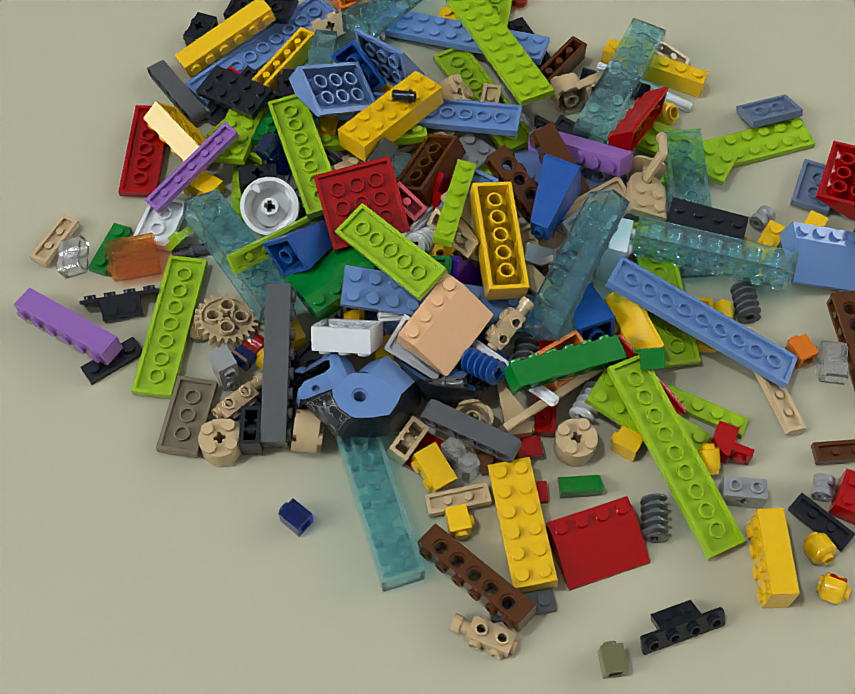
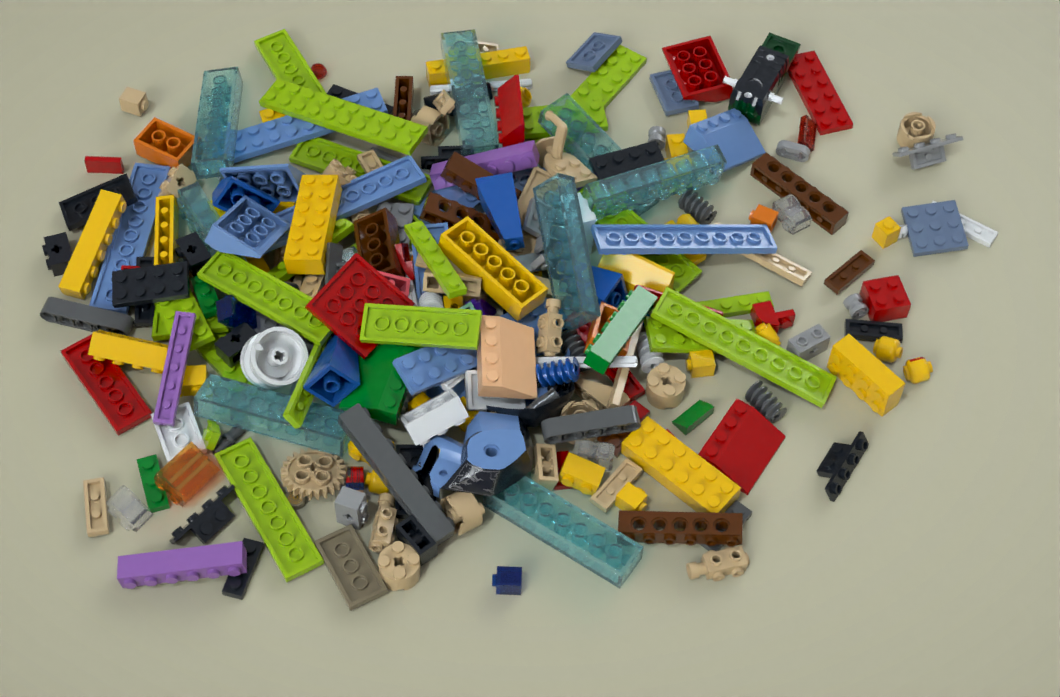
camera: 40 degrees left, 5 degrees down
black pin [391,89,416,104] -> none
olive brick [598,641,628,679] -> none
green panel [634,347,665,370] -> none

